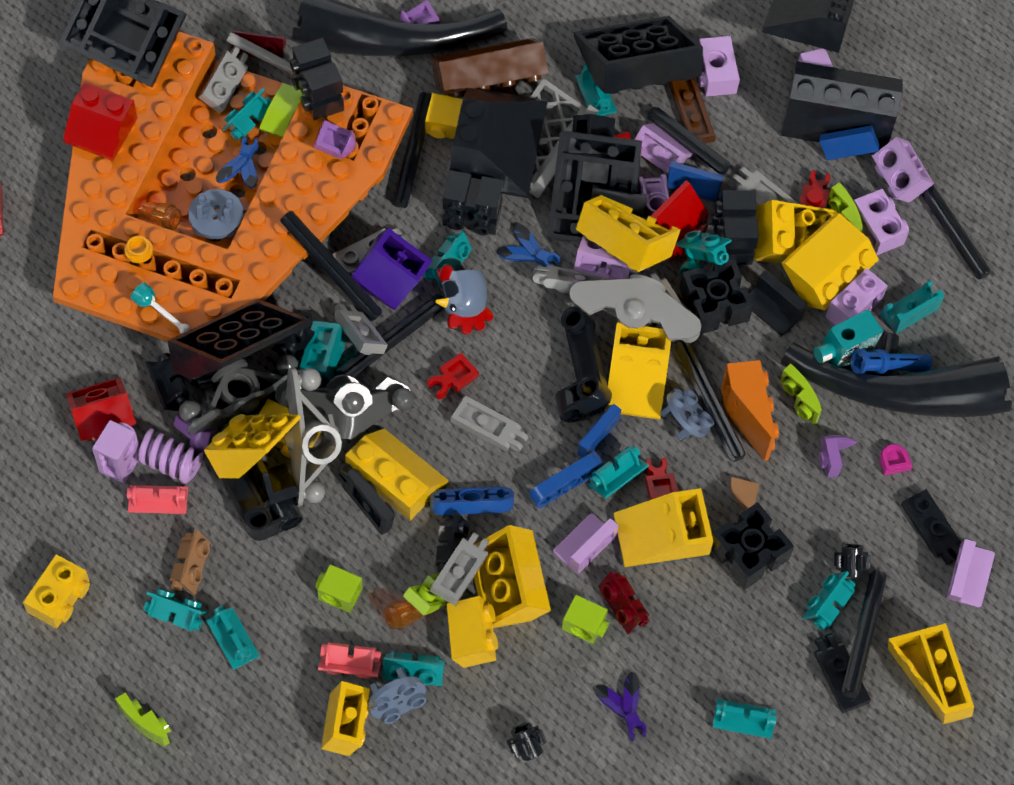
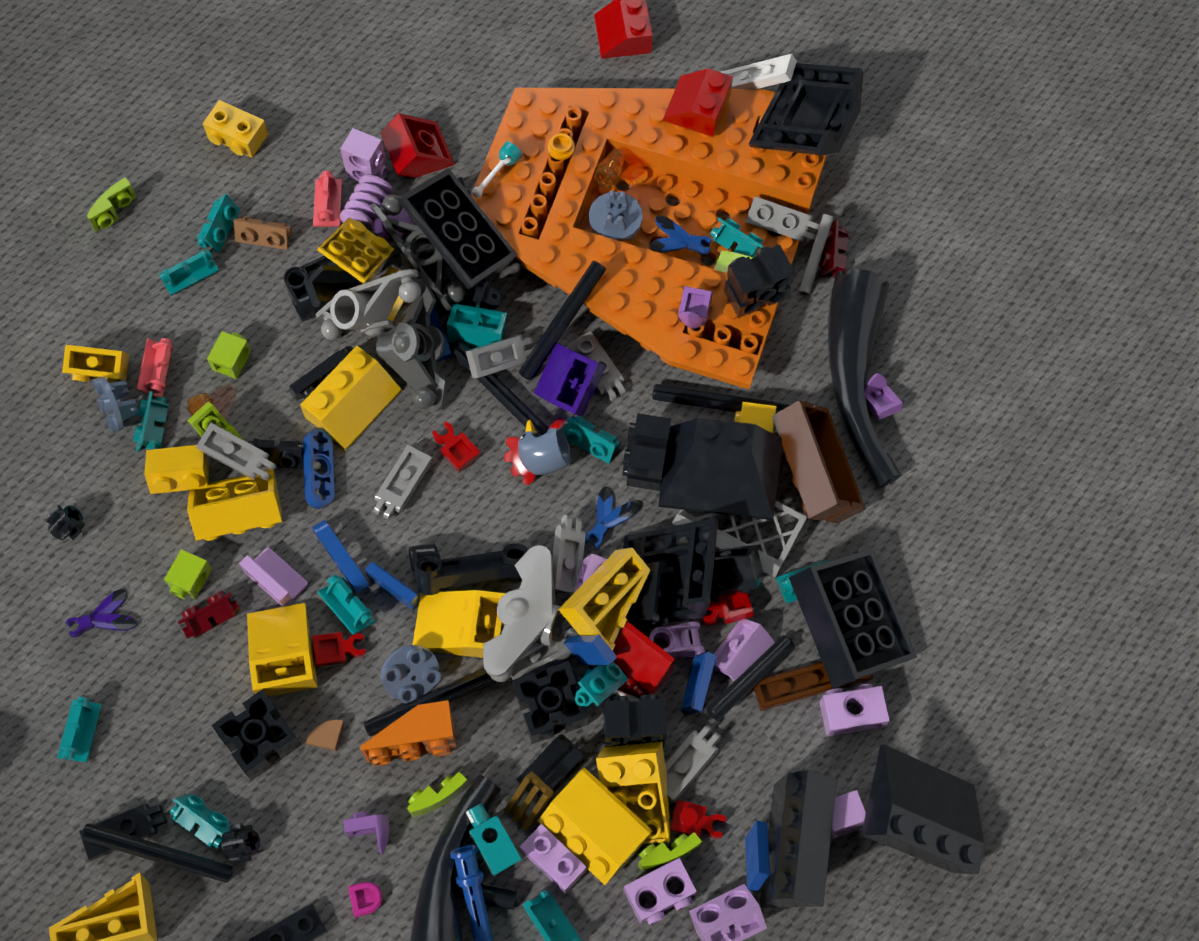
camera: 90 degrees right, 5 degrees up
none -> pearl gold tile [504,771,554,832]
none -> blue tile [564,635,617,665]
none -> white plate [721,54,797,89]

